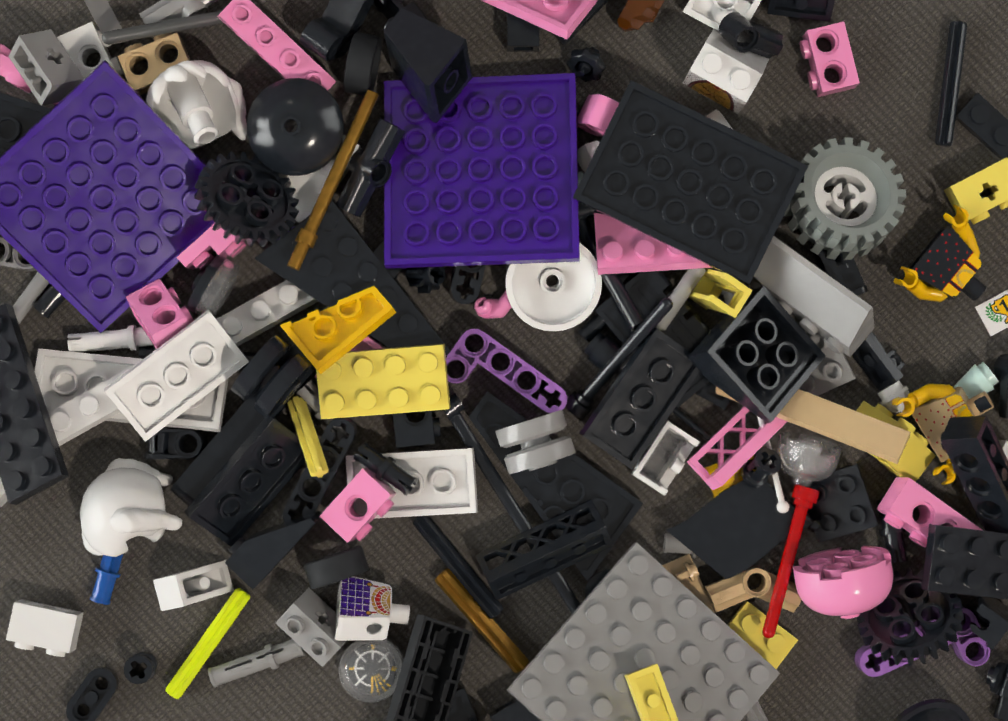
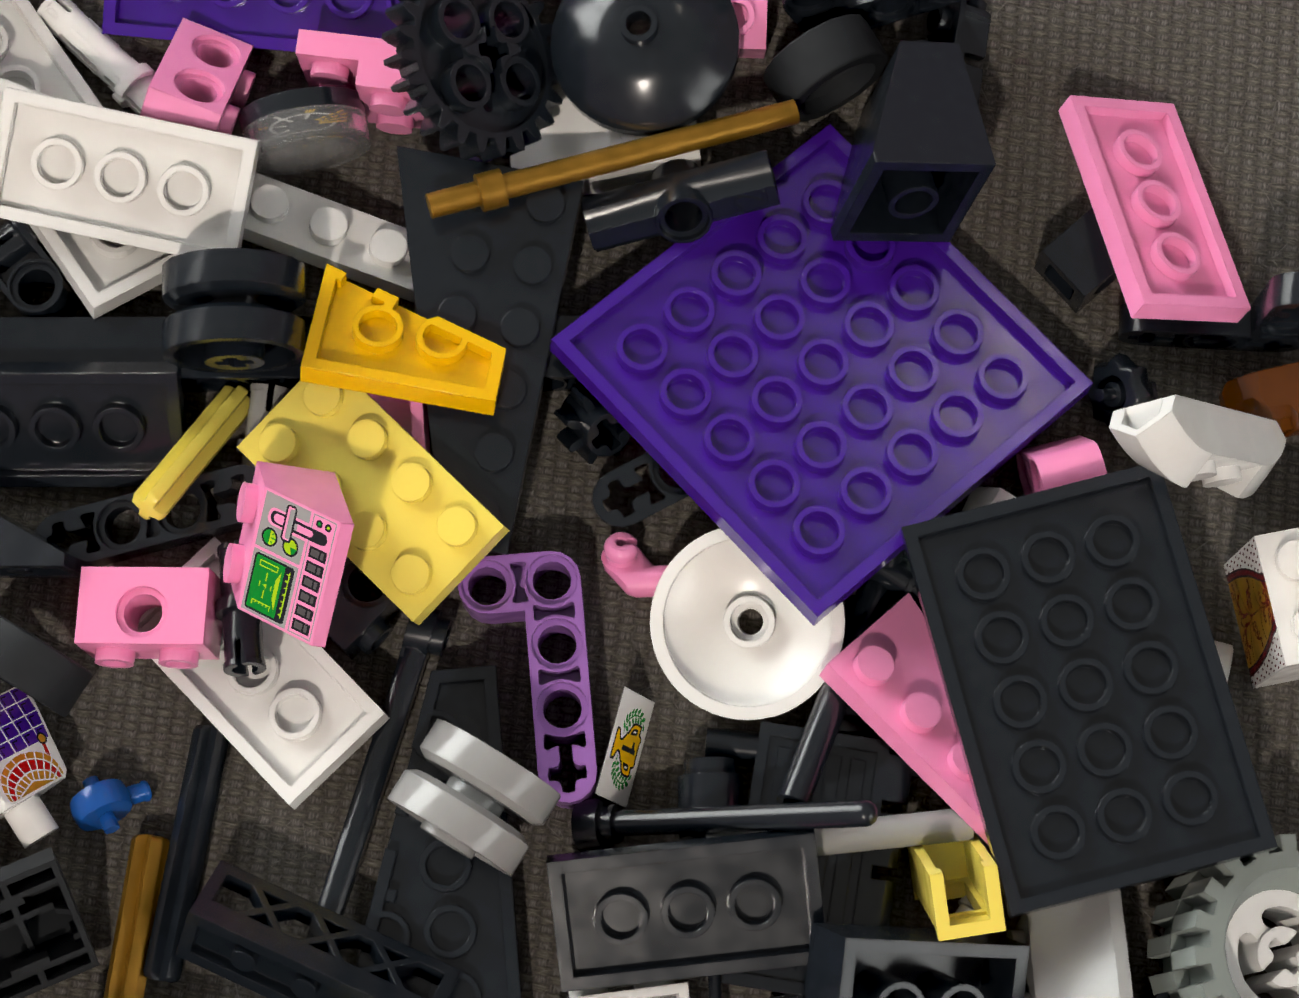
camera: 55 degrees right, 10 degrees down
none -> blue piece [70,776,152,834]
none -> slope [223,461,354,648]
none -> white sticker [595,686,655,808]
none -> white brick [1109,394,1286,498]

